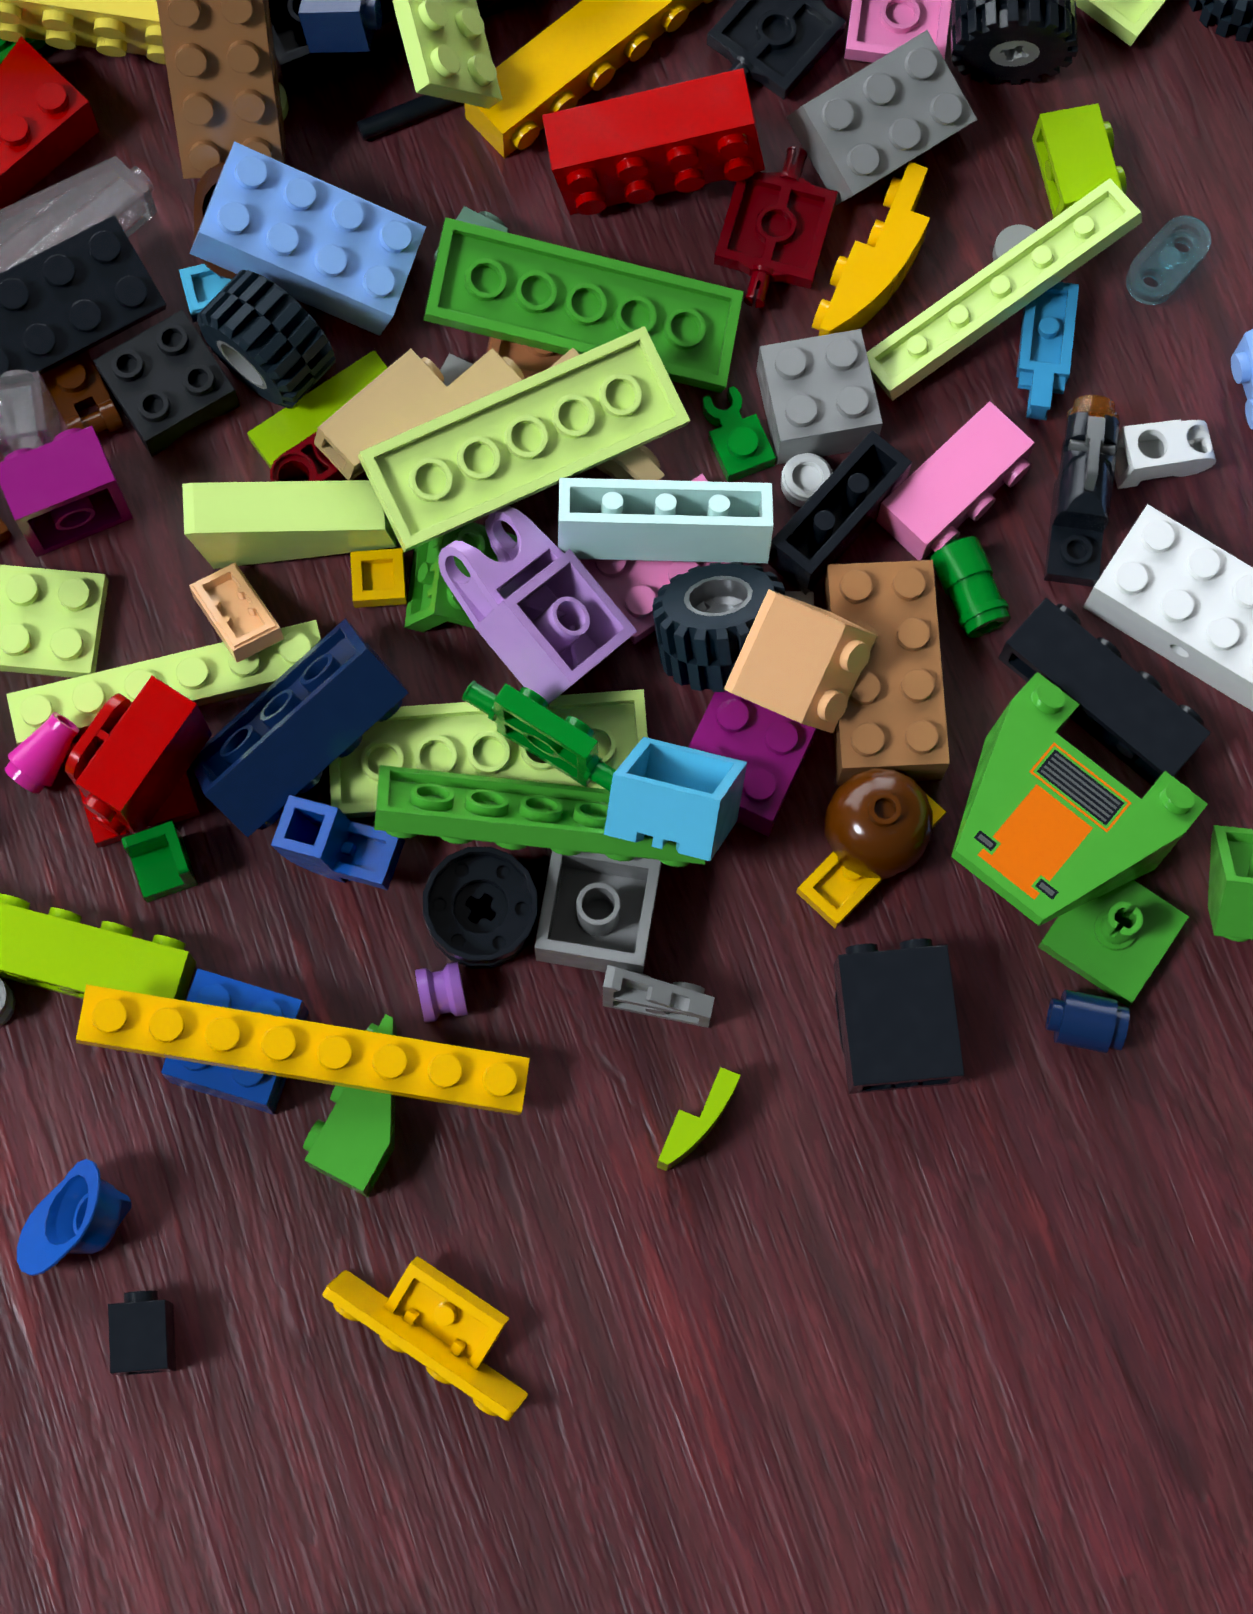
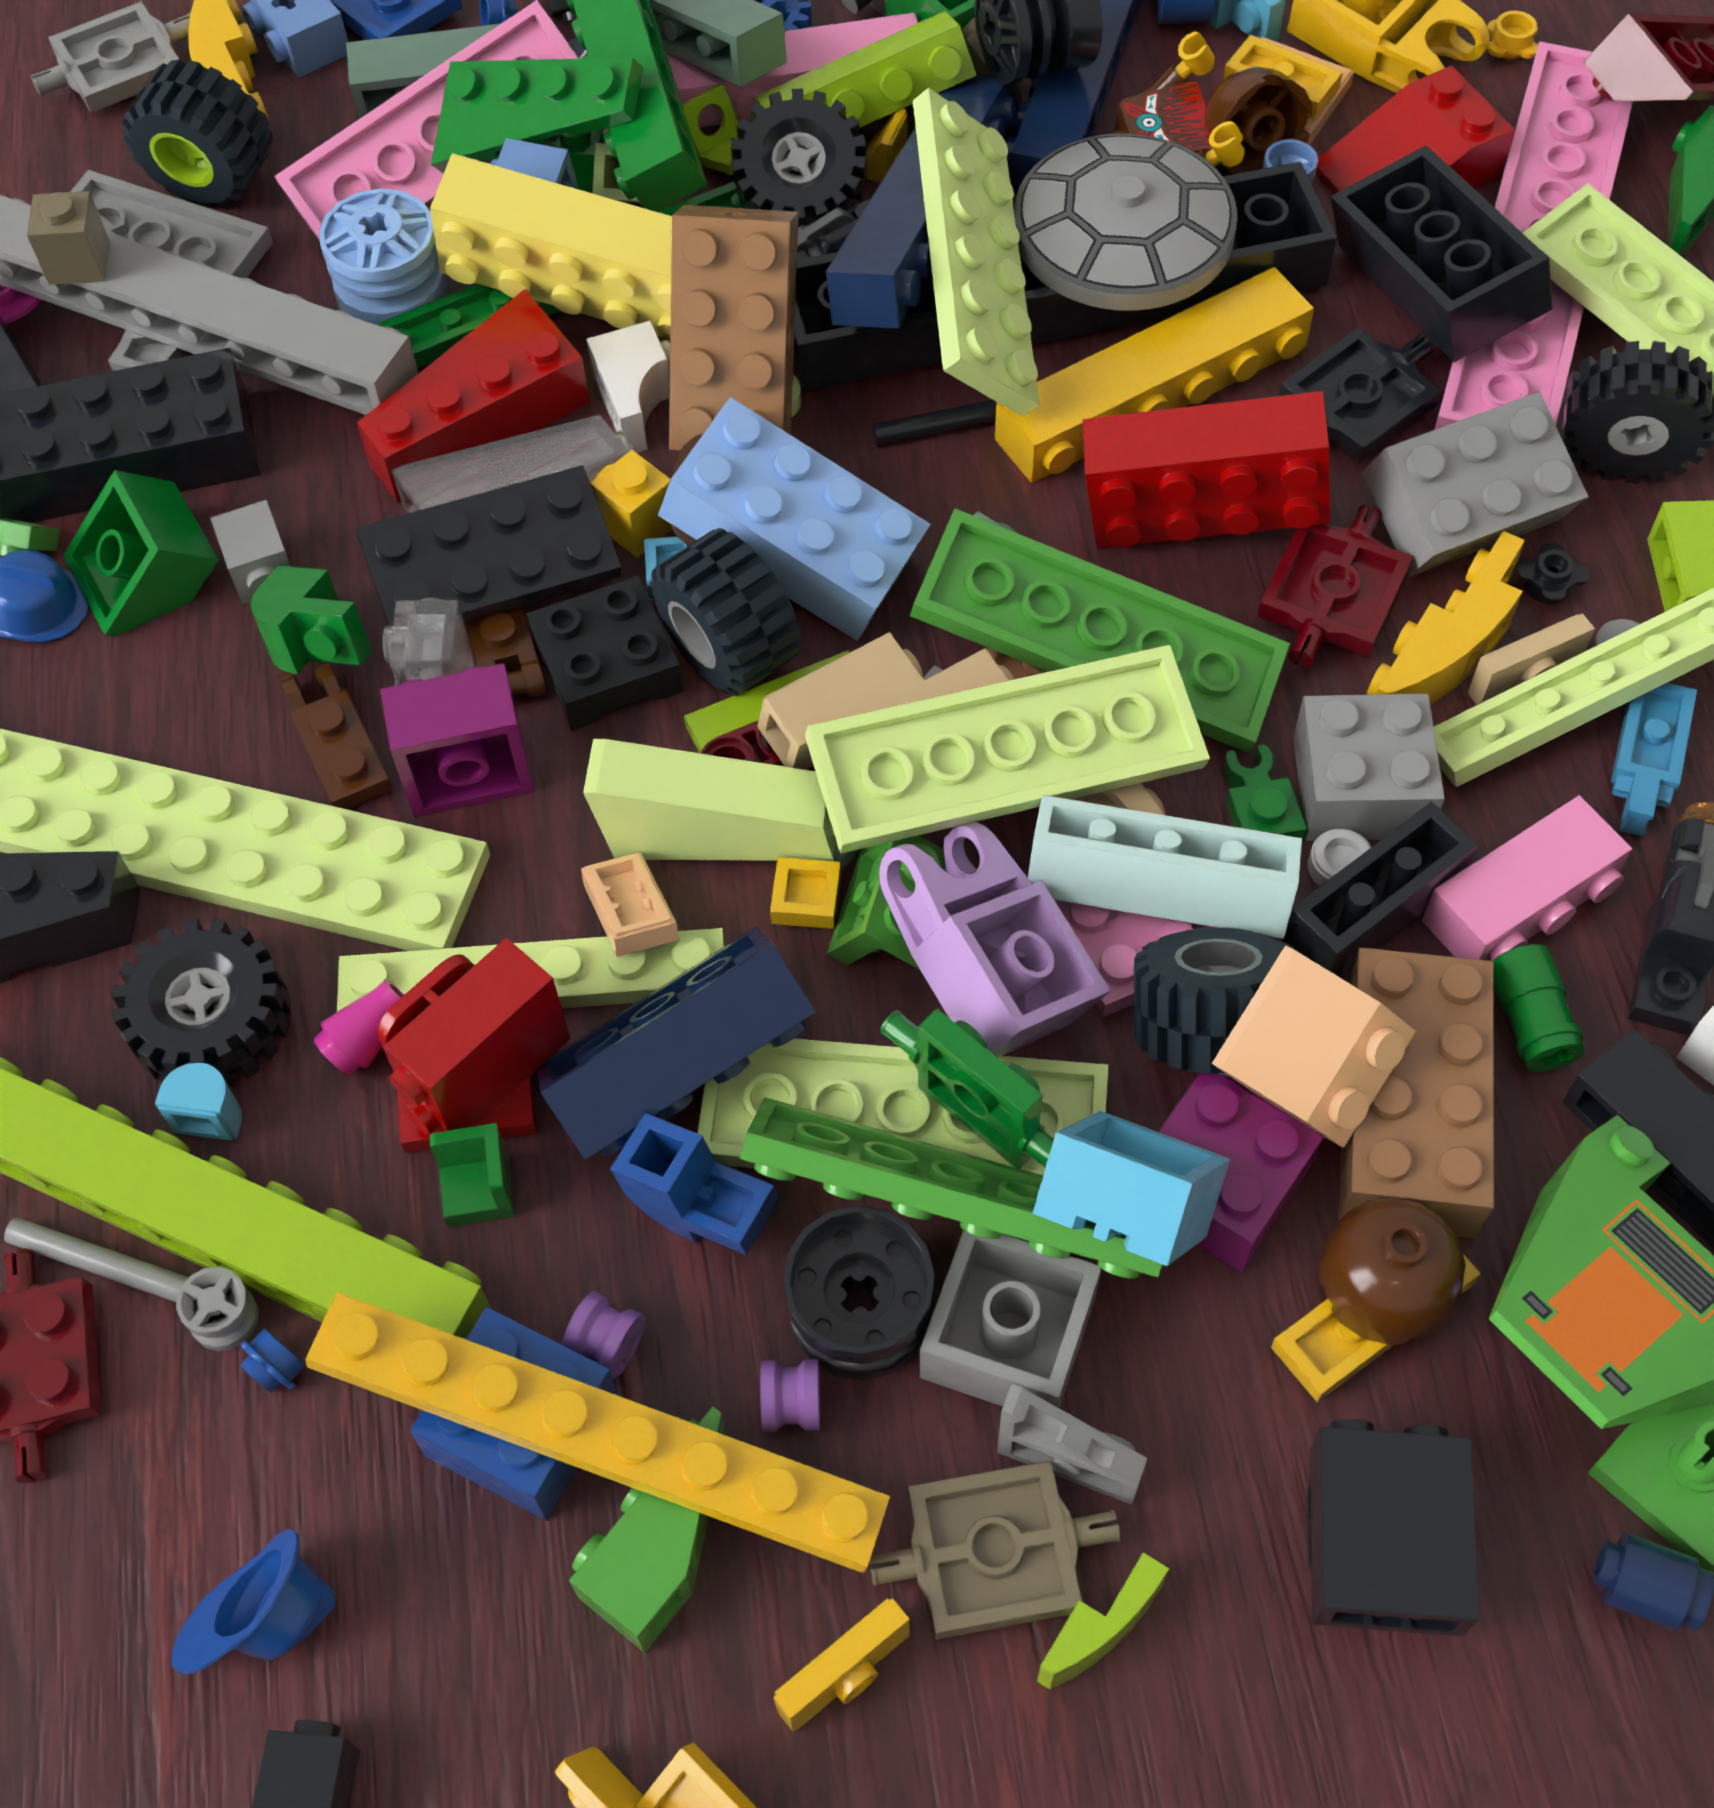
camera: 15 degrees right, 15 degrees down
none -> blue plate [240,1328,306,1393]
none -> medium lavender wheel [562,1291,646,1379]
none -> white arch [587,321,670,454]
none -> yellow brick [590,450,672,557]
none -> yellow plate [774,1598,910,1733]
none -> dark tan plate [869,1461,1120,1640]
none -> tan plate [1468,613,1595,705]
none -> black plate [1516,543,1589,604]

